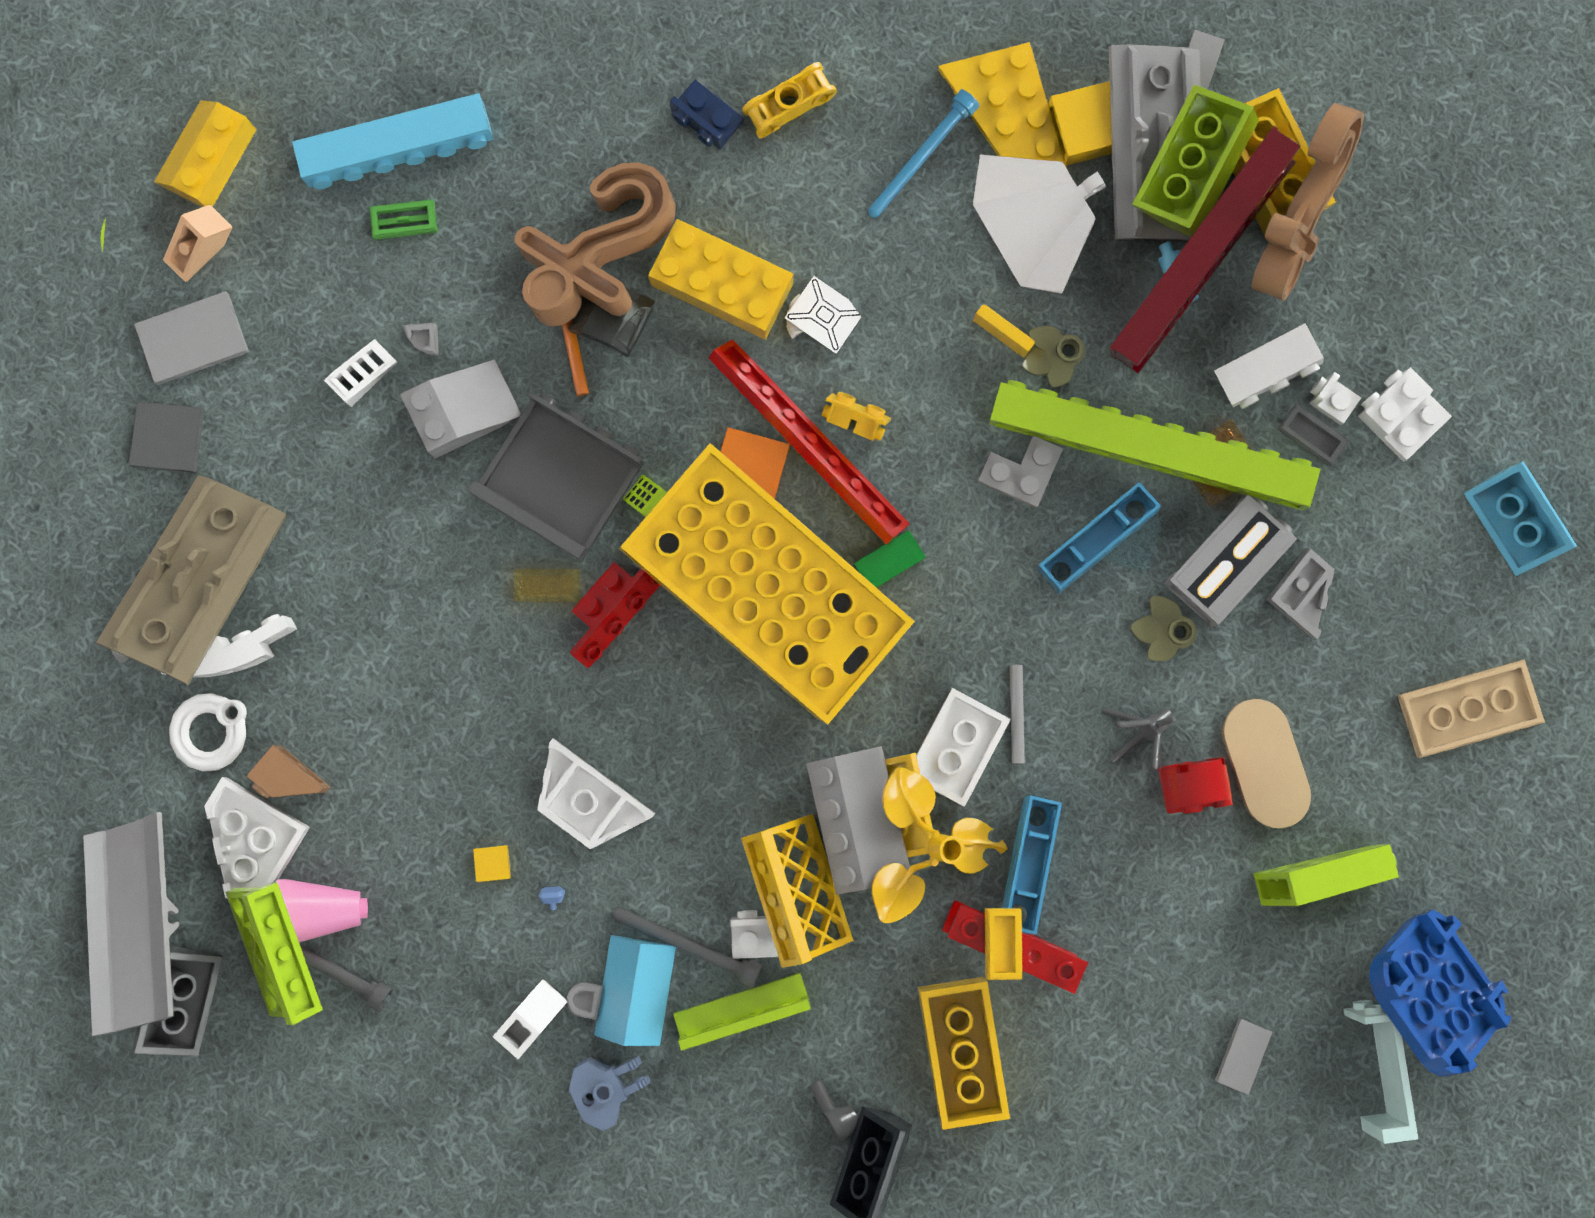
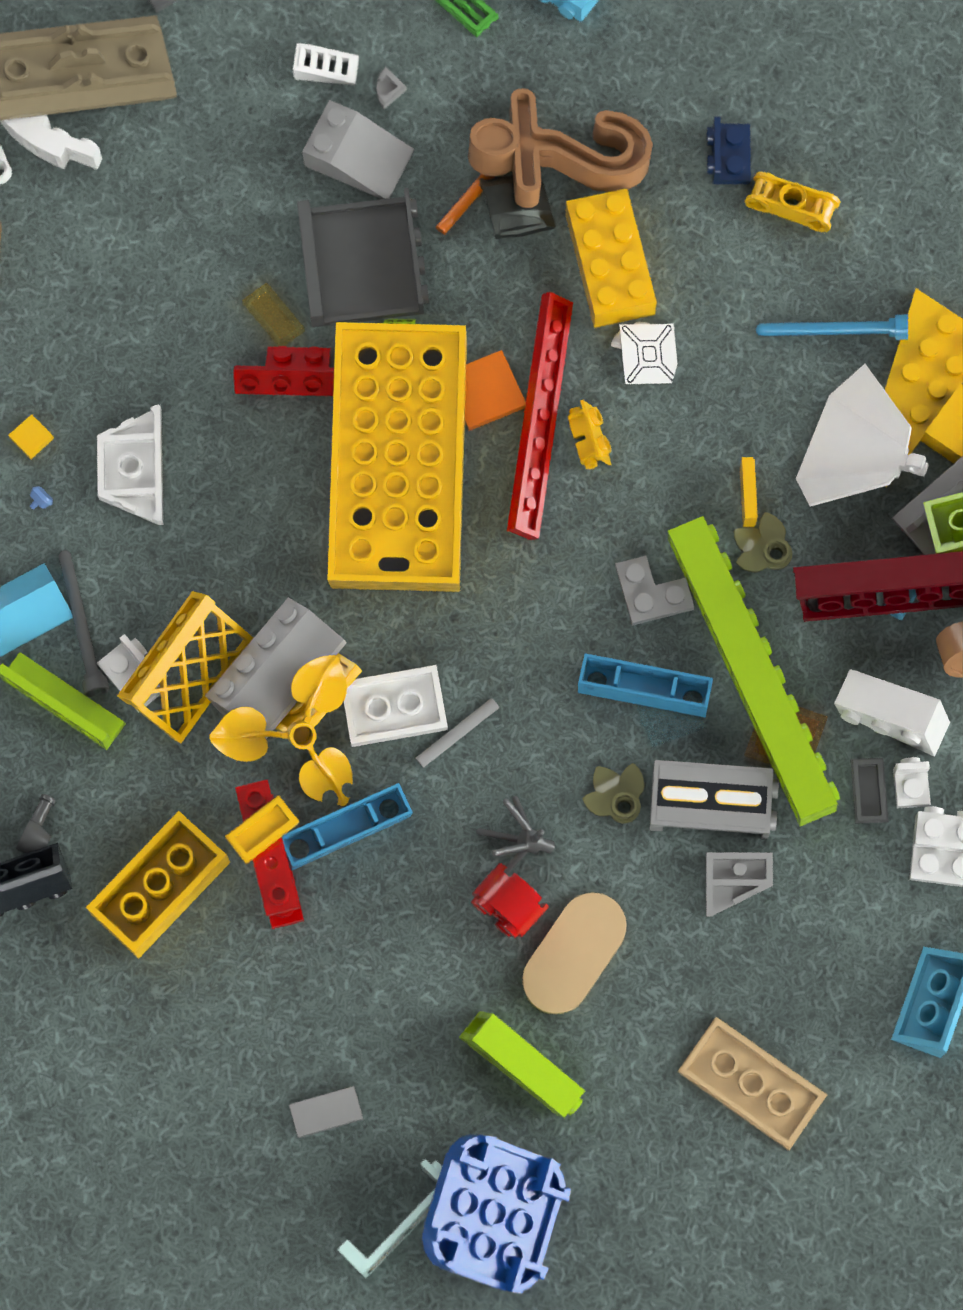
camera: 55 degrees right, 10 degrees down
green tile [853,530,926,588] -> none

